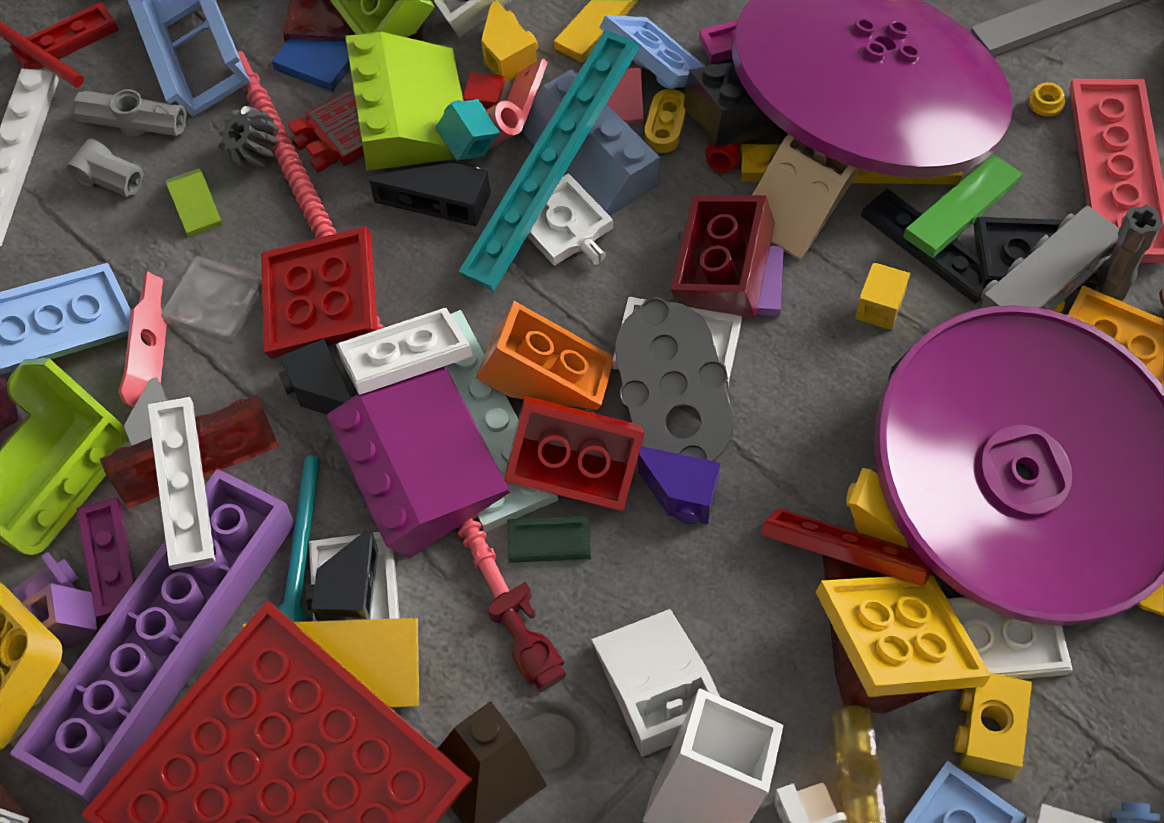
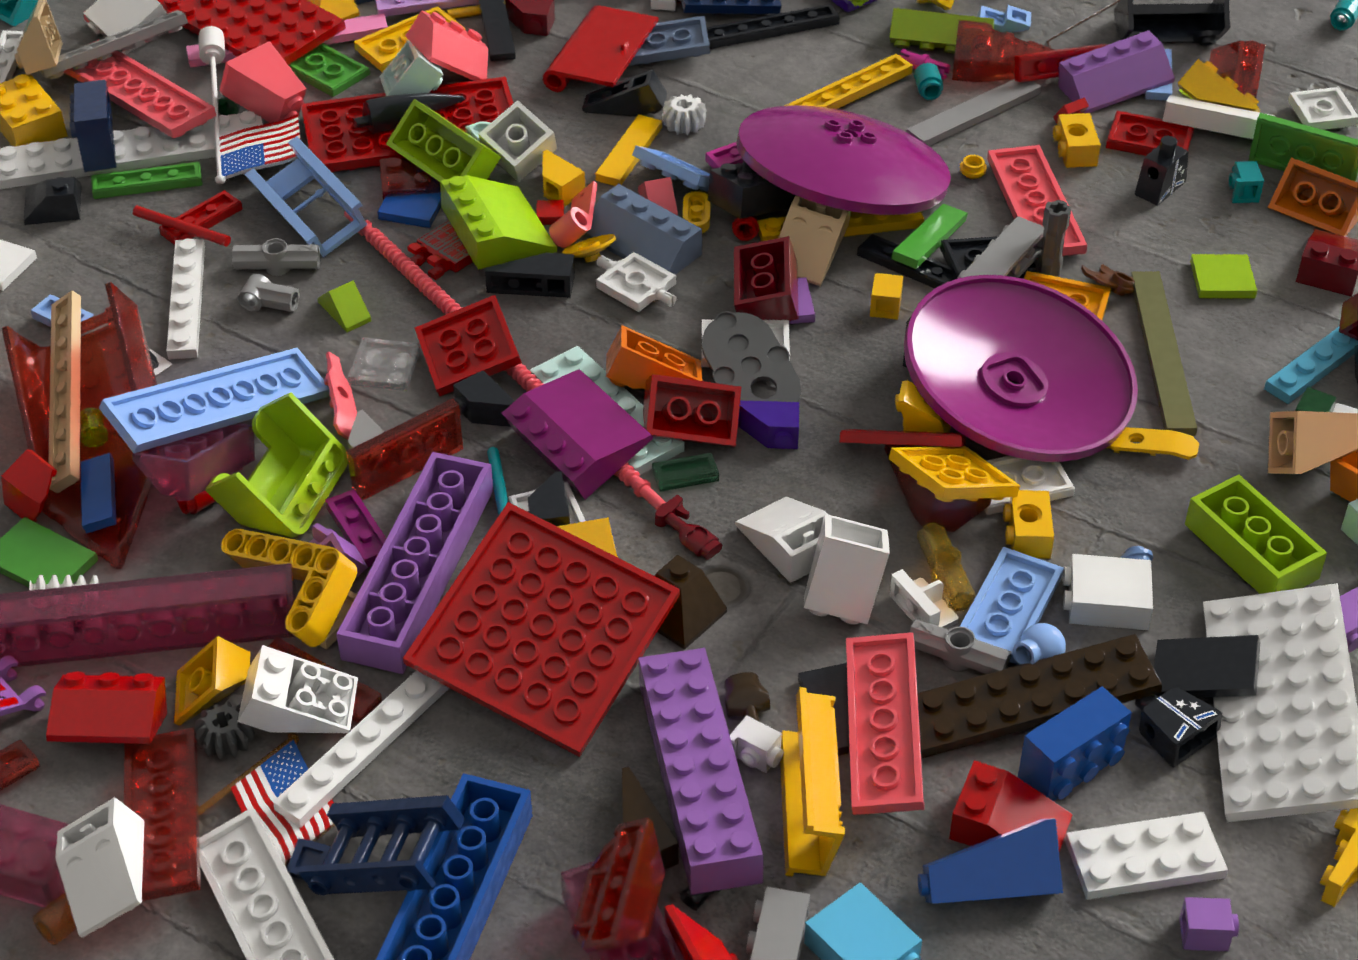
camera: 15 degrees left, 15 degrees down
white plate [148,397,215,570] -> none
dark grey gear [218,106,279,170] -> none
white tile [336,308,473,395] -> none
teal brick [435,99,501,161] -> none
teal plate [459,30,639,292] -> none
none -> yellow dish [562,234,616,262]

